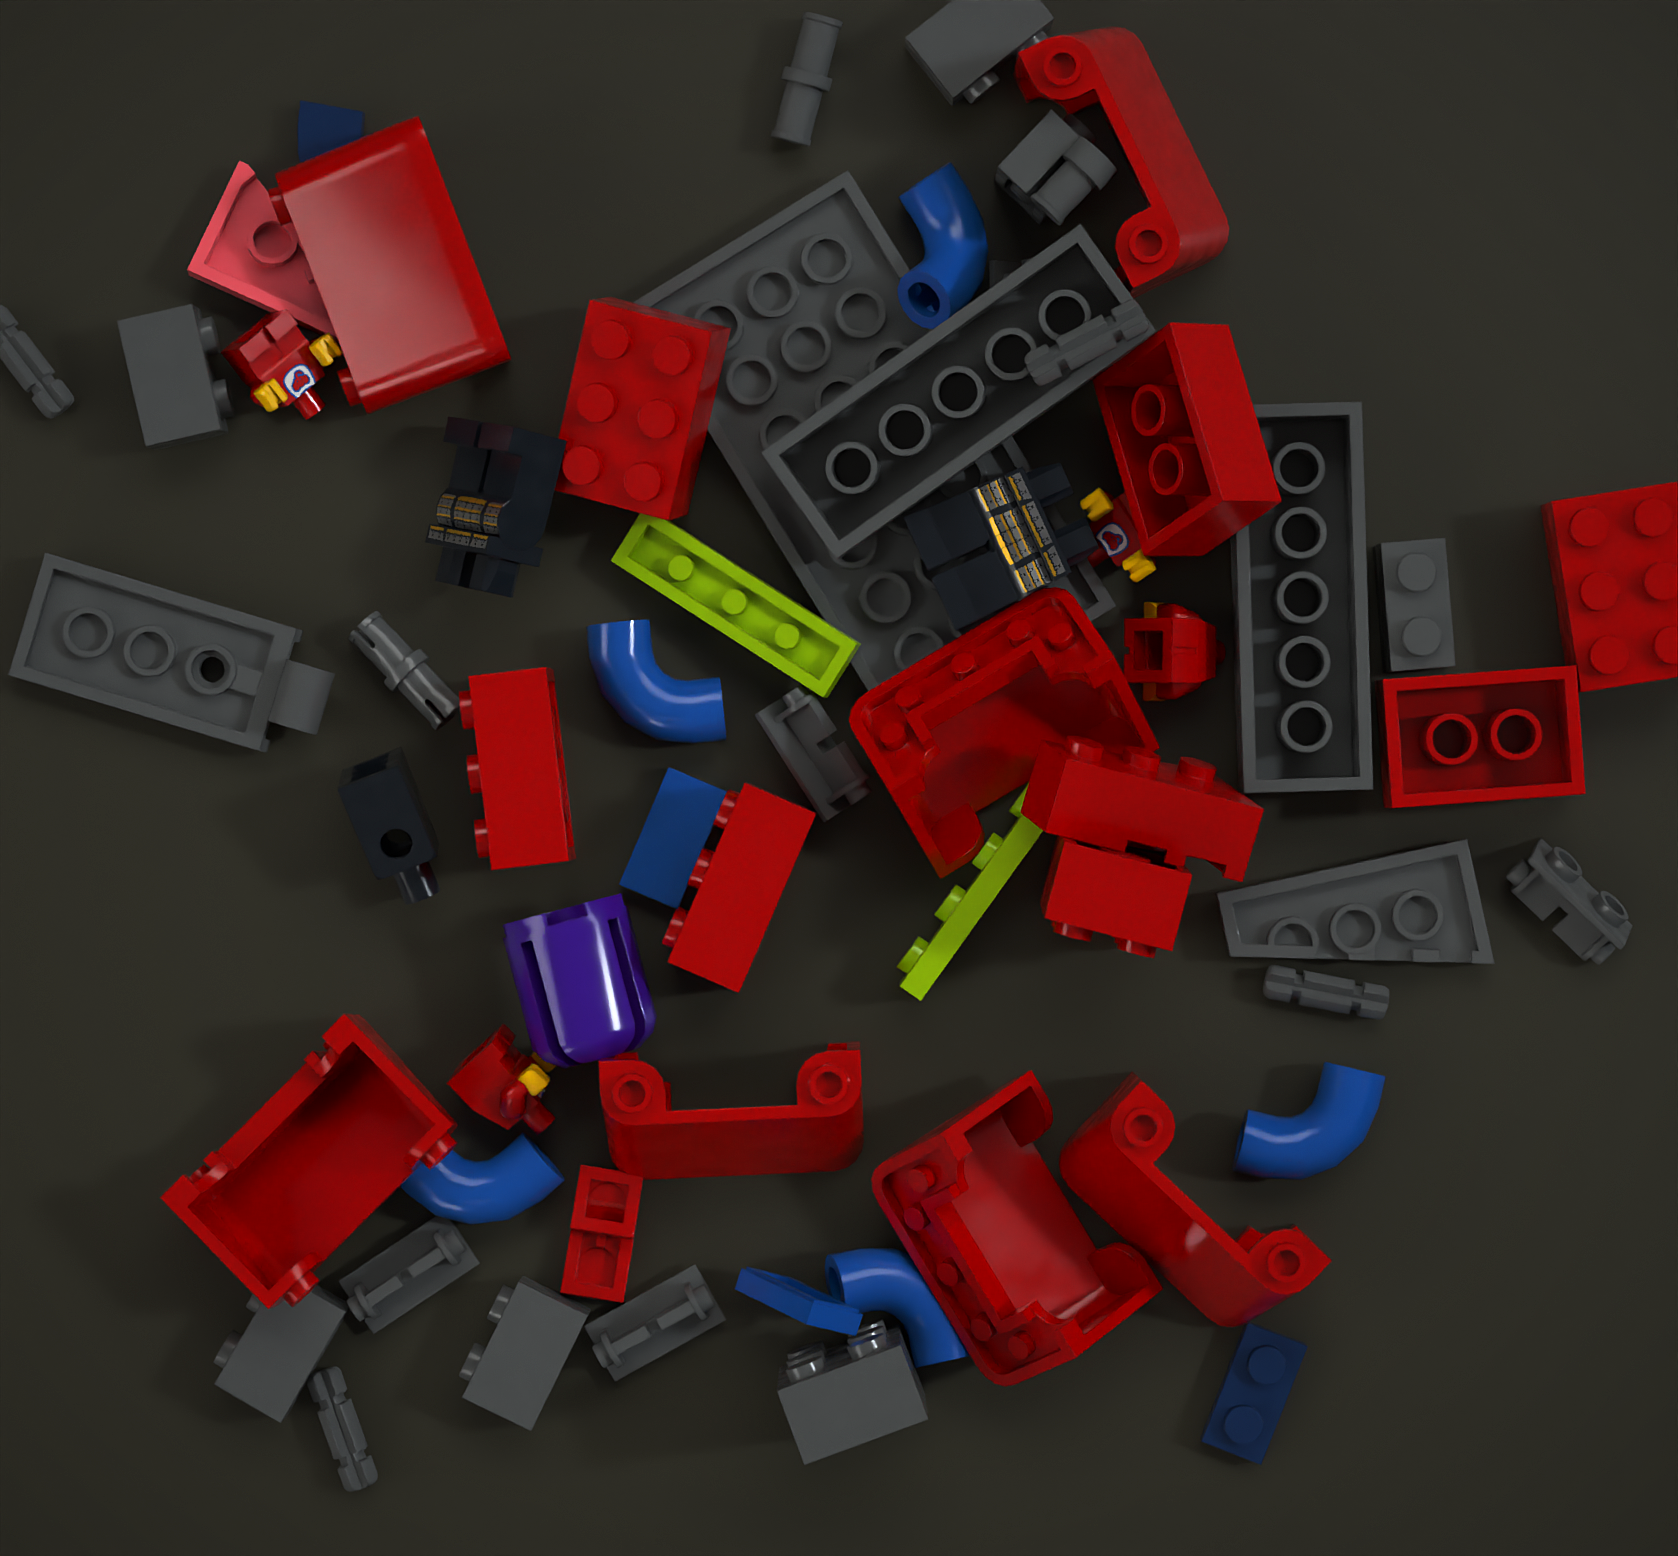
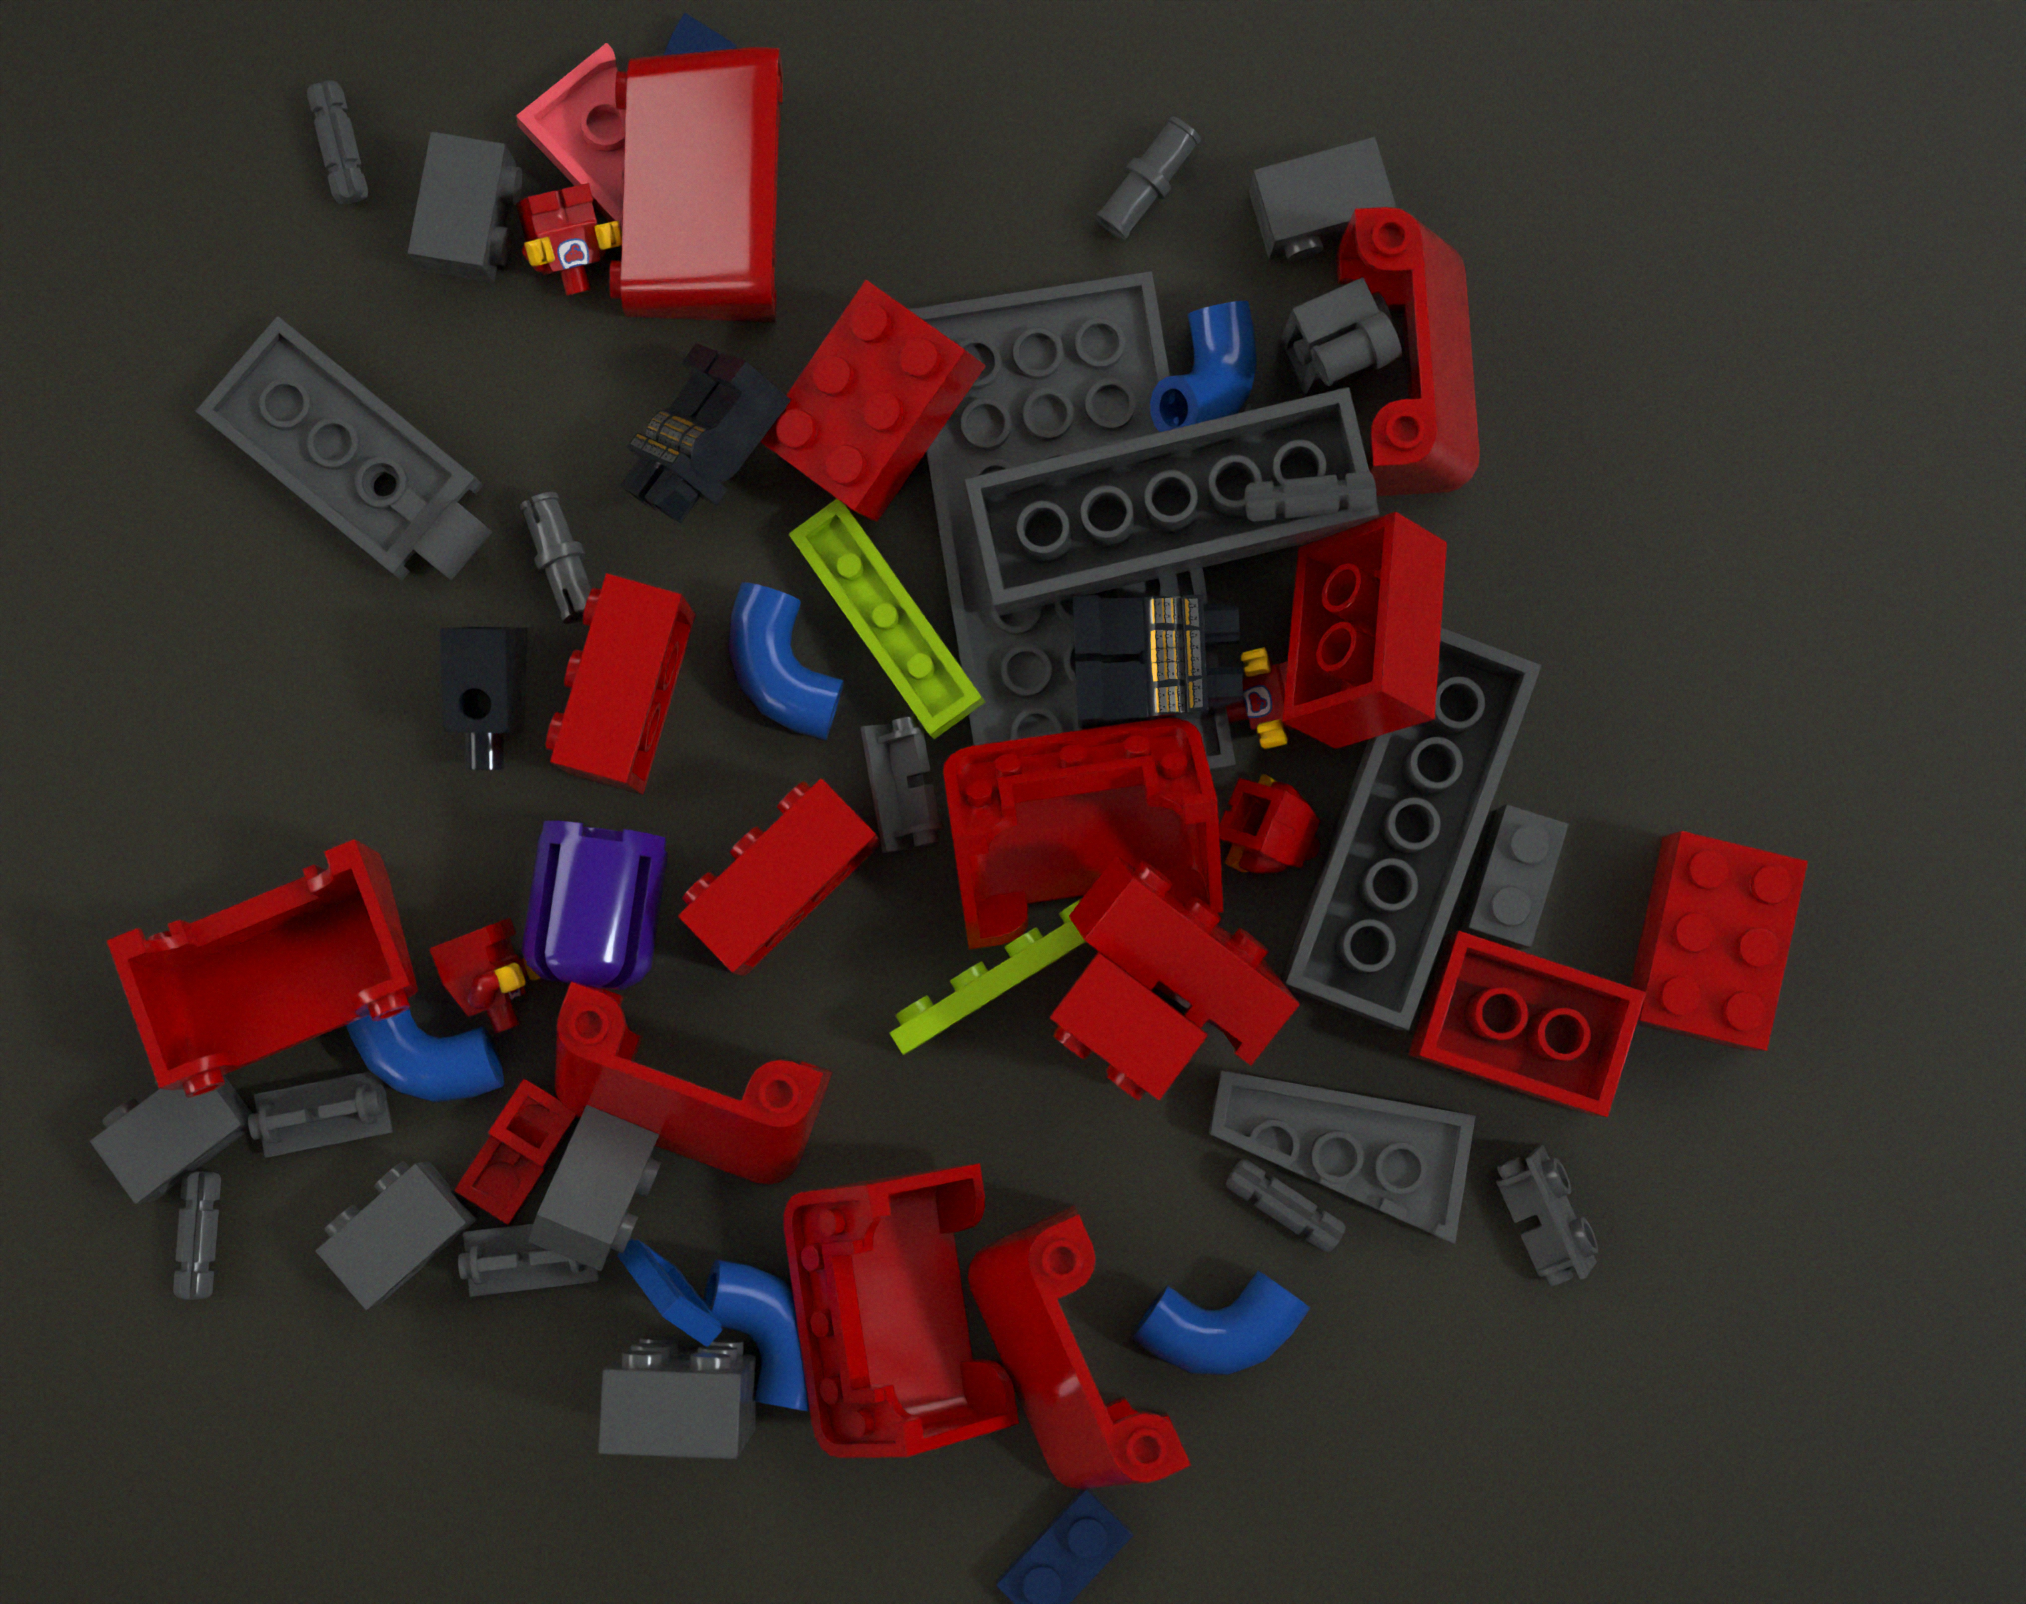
camera: 25 degrees right, 5 degrees down
blue tile [619,767,727,909] -> none
none -> dark grey brick [528,1105,662,1271]

